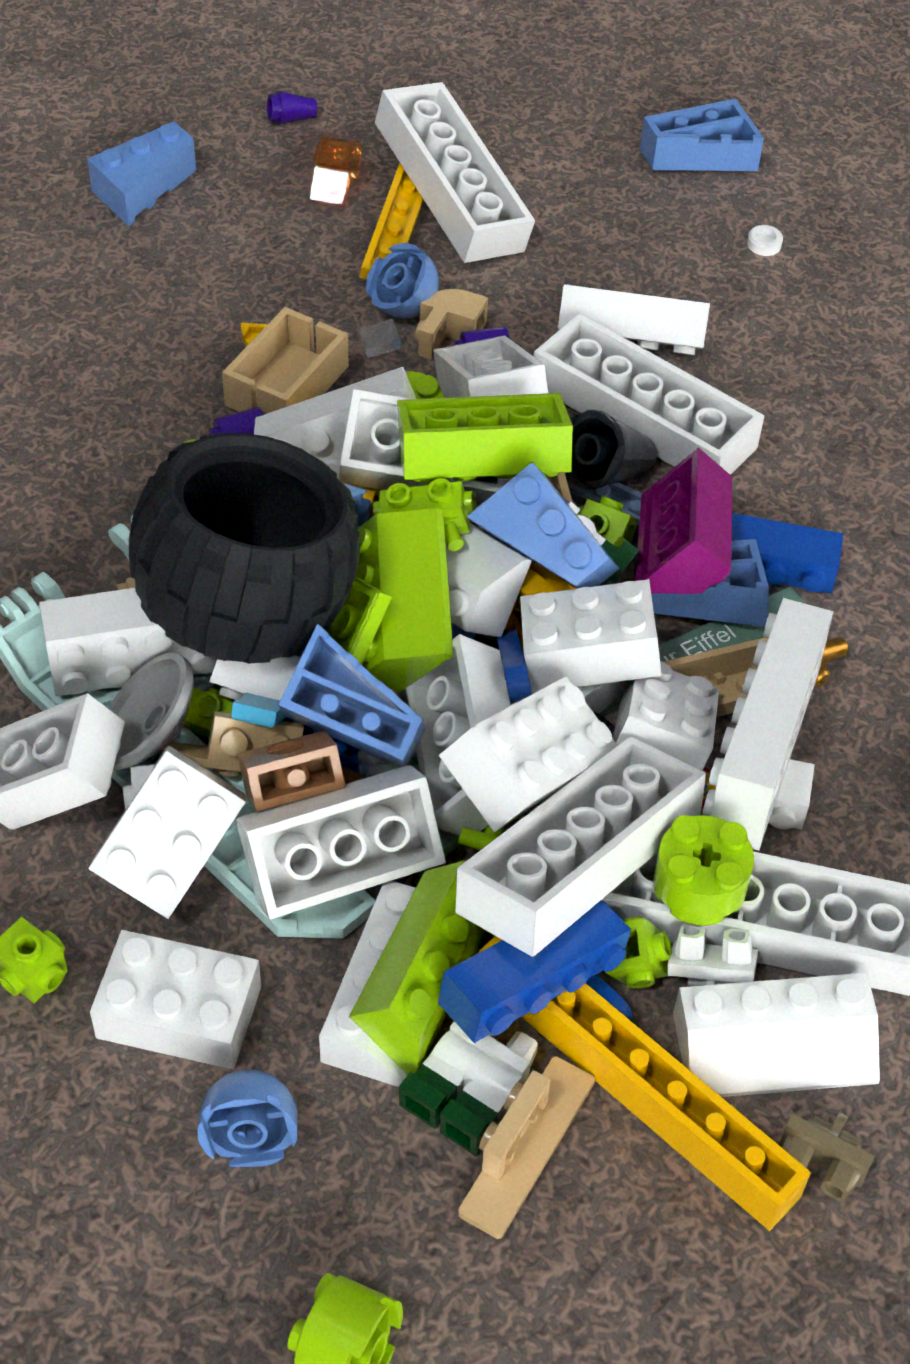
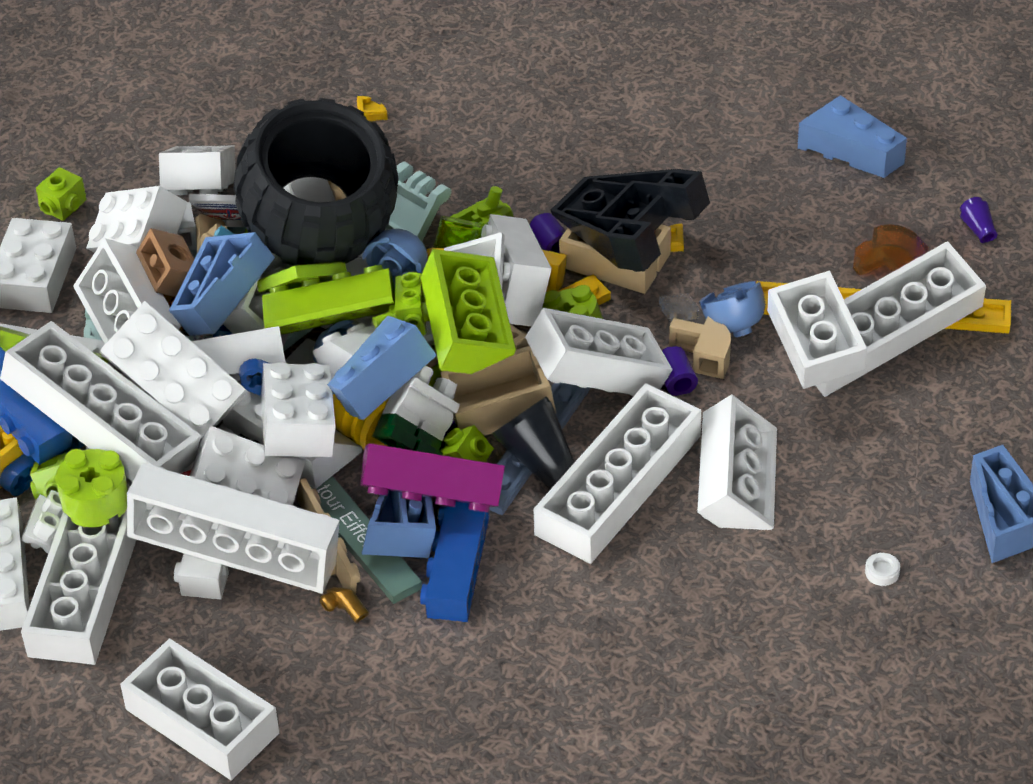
camera: 90 degrees right, 5 degrees down
none -> black wedge [551,169,710,272]
none -> white brick [767,271,867,389]

